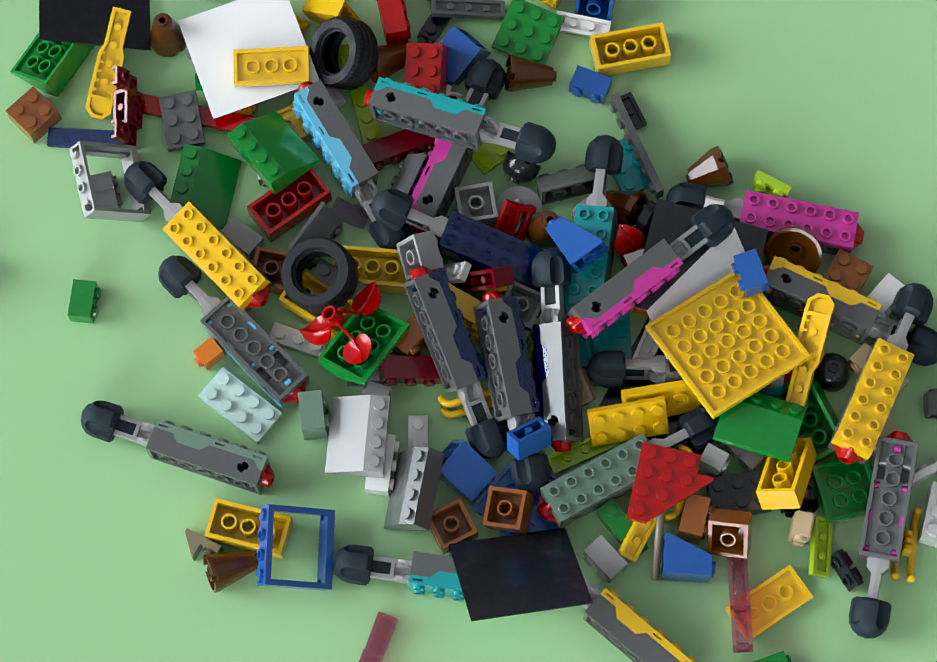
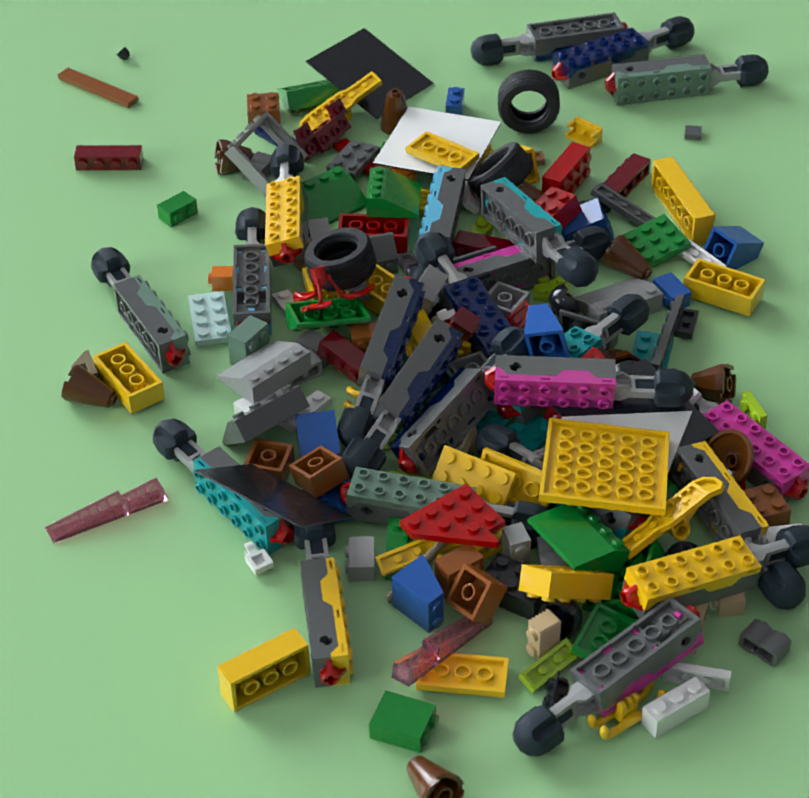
camera: 40 degrees right, 30 degrees down
blue window [256,504,335,591] -> none
blue brick [507,417,551,461] -> none
blue brick [731,249,769,297] -> none
none -> reddish brown cone [214,139,254,175]
none -> white plate [244,541,274,576]
none -> light grey slope [573,277,663,321]

